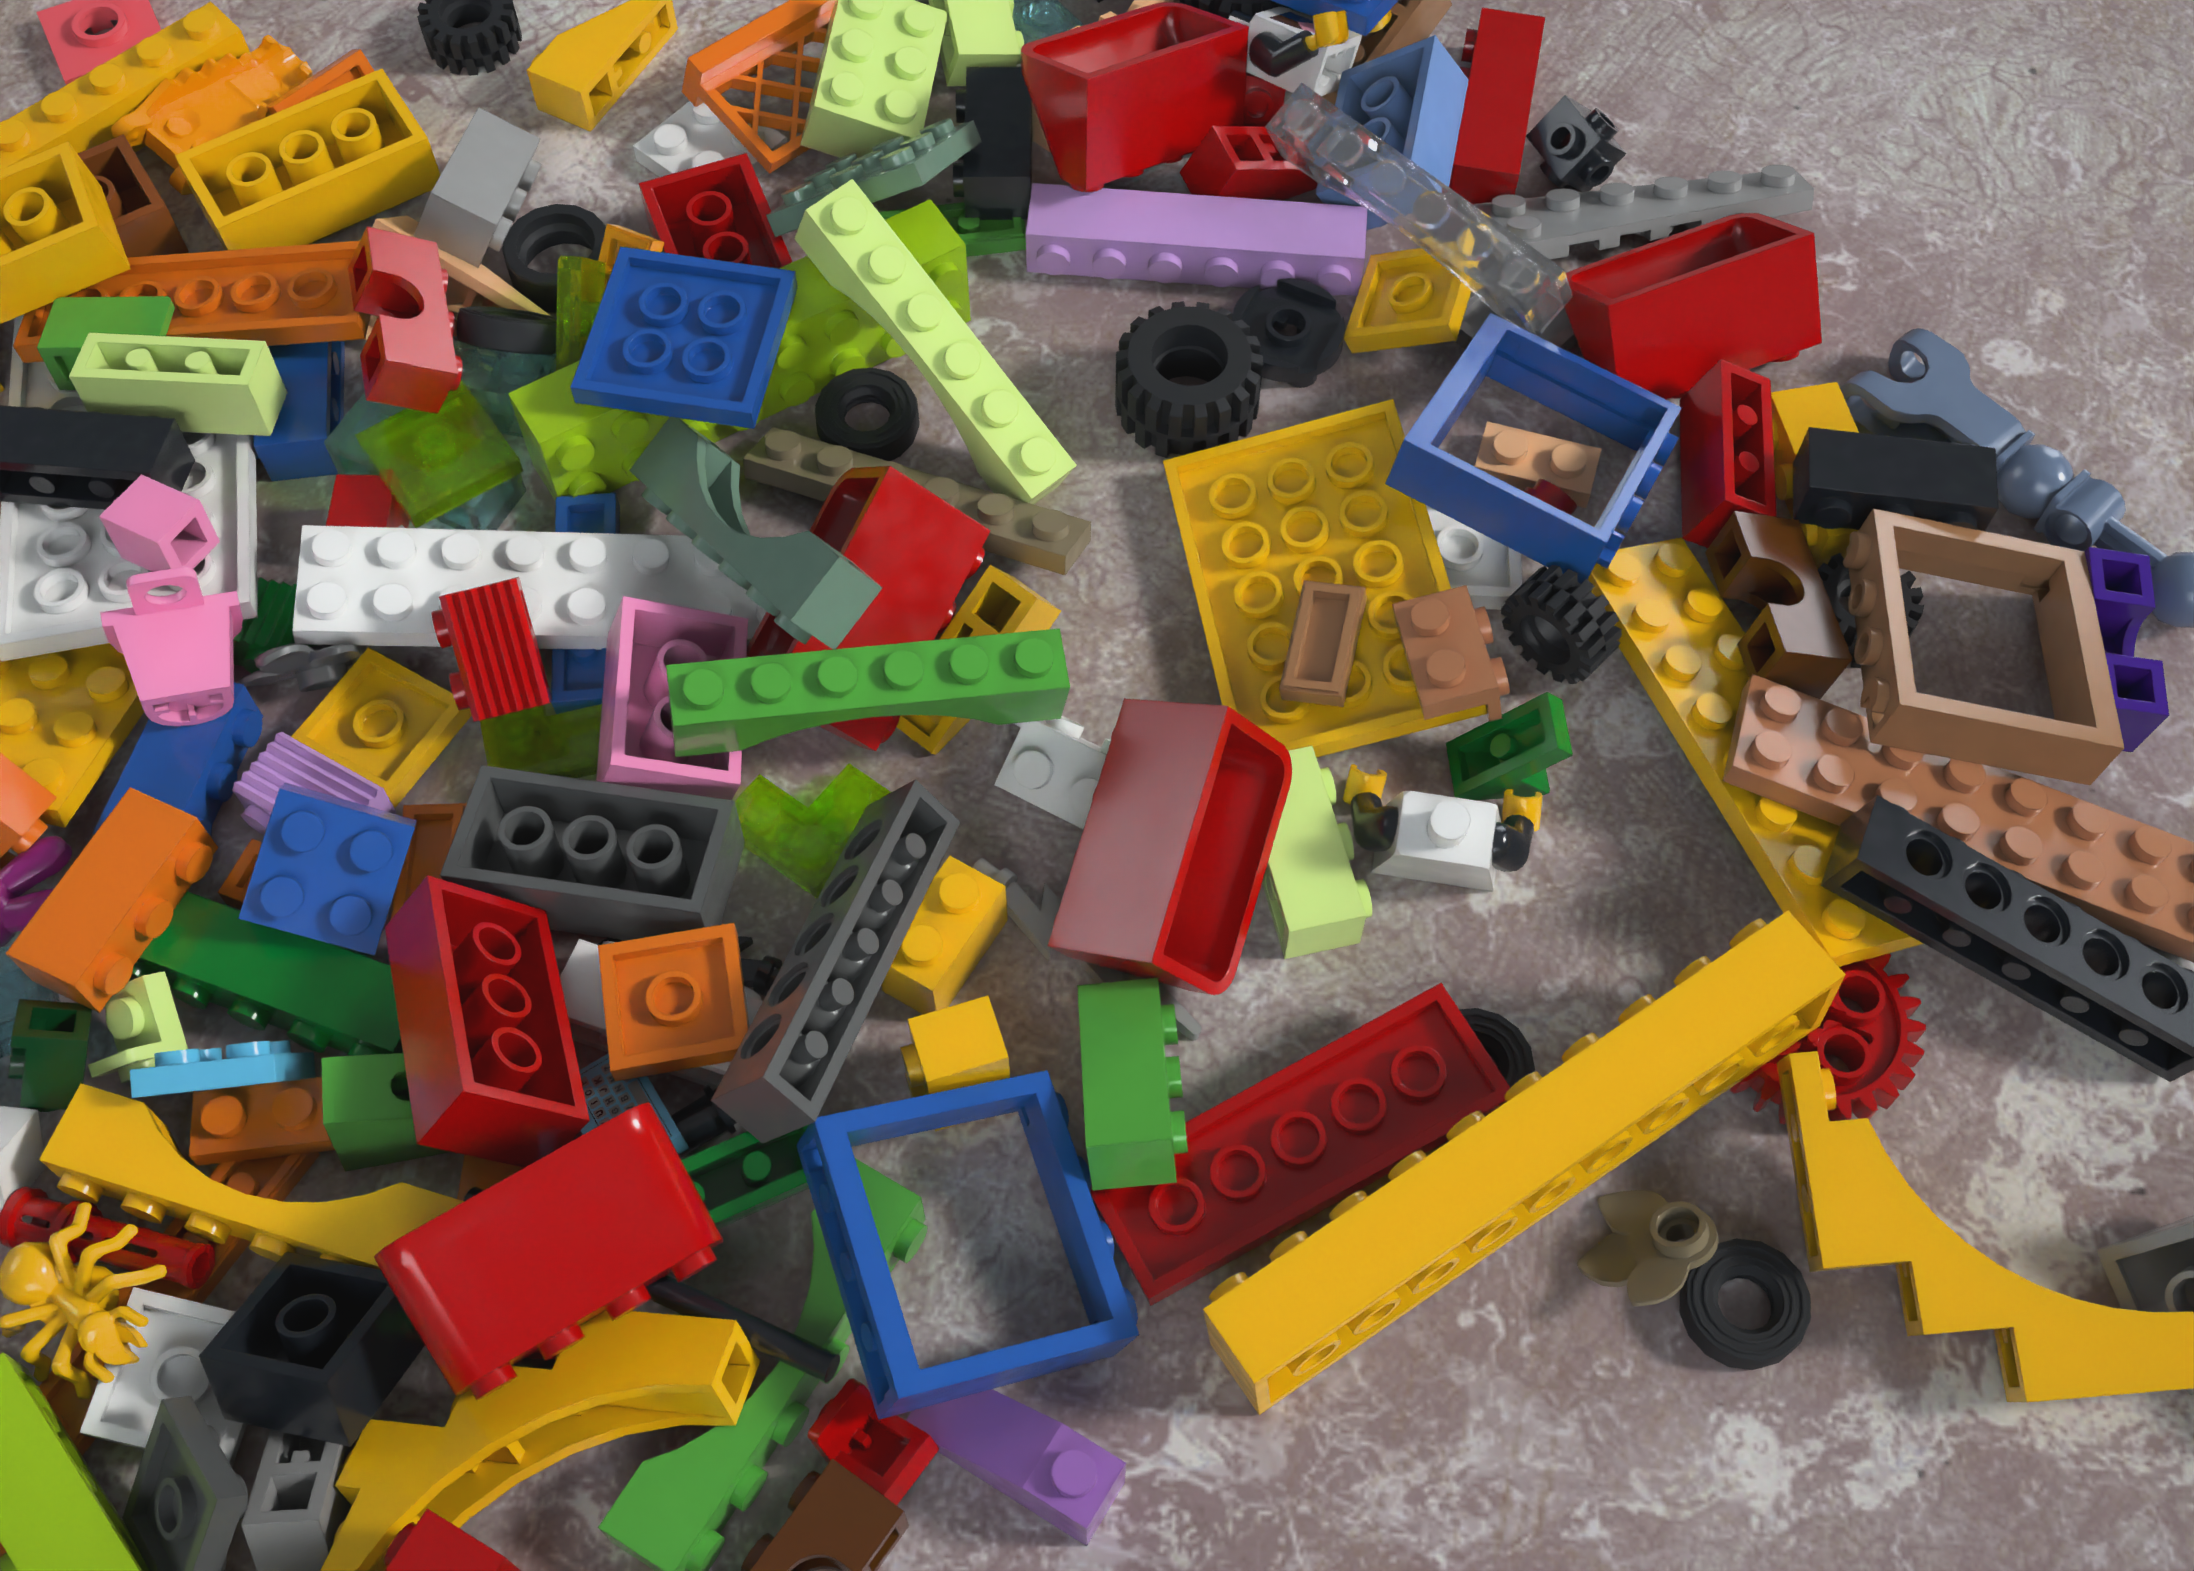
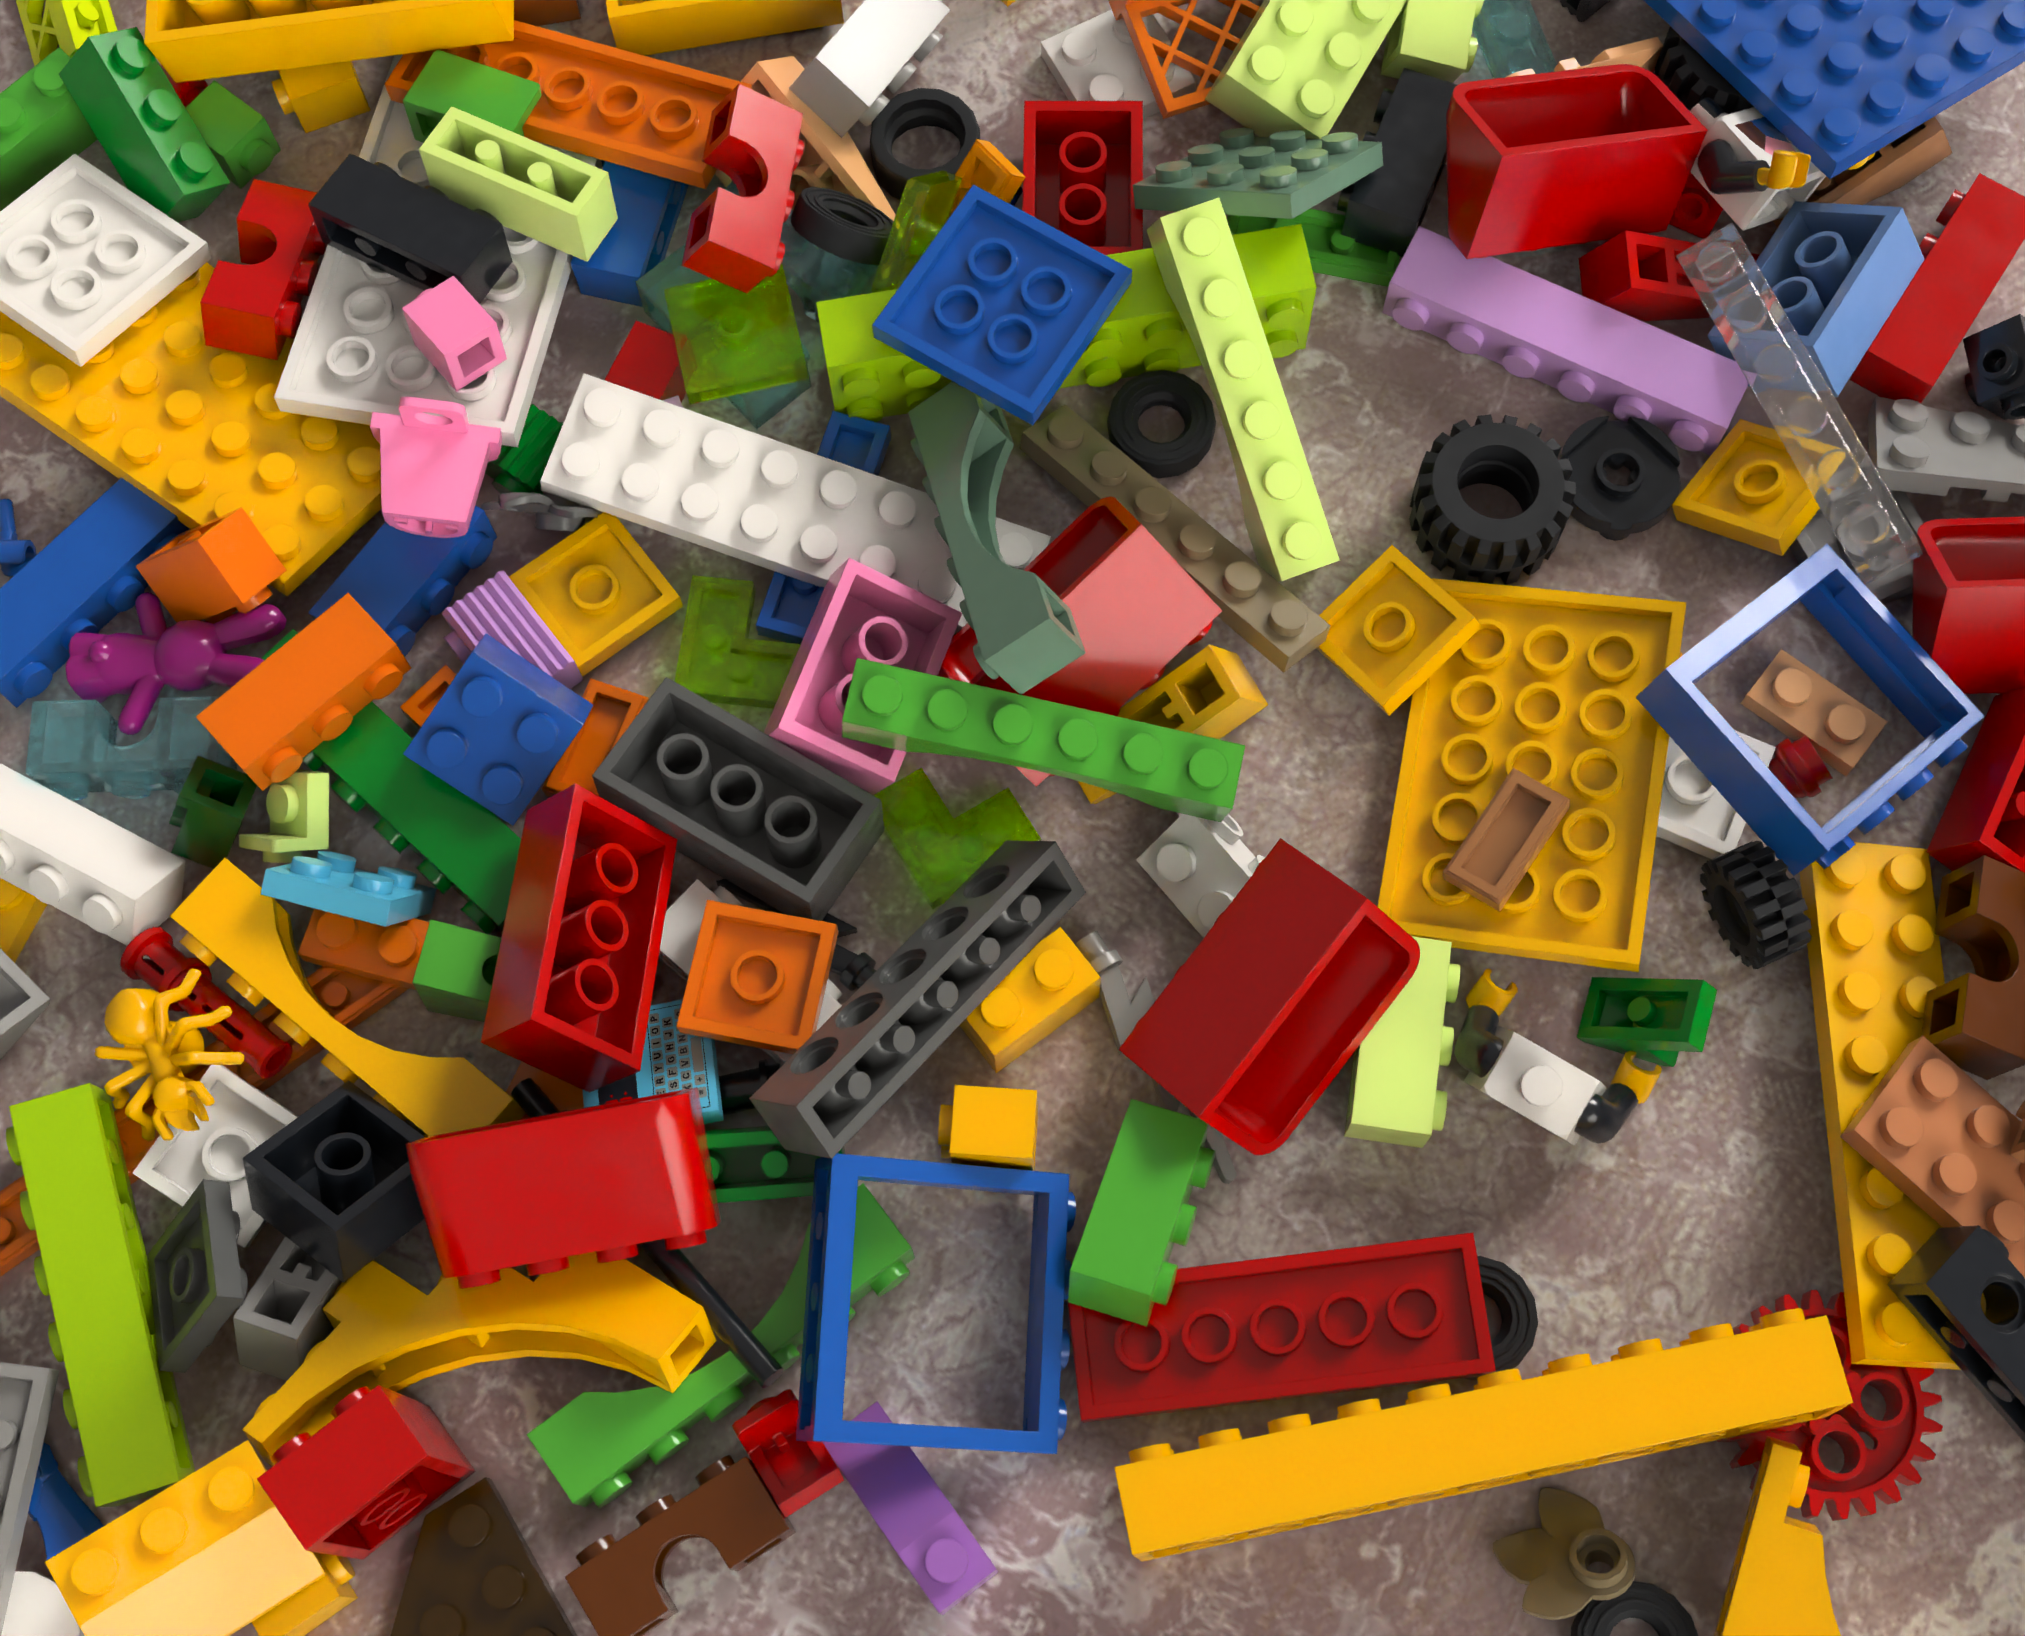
camera: 25 degrees right, 10 degrees up
red brick [431,577,552,722] -> none
nougat bracket [1392,585,1510,722] -> none
none -> yellow plate [1316,545,1481,716]

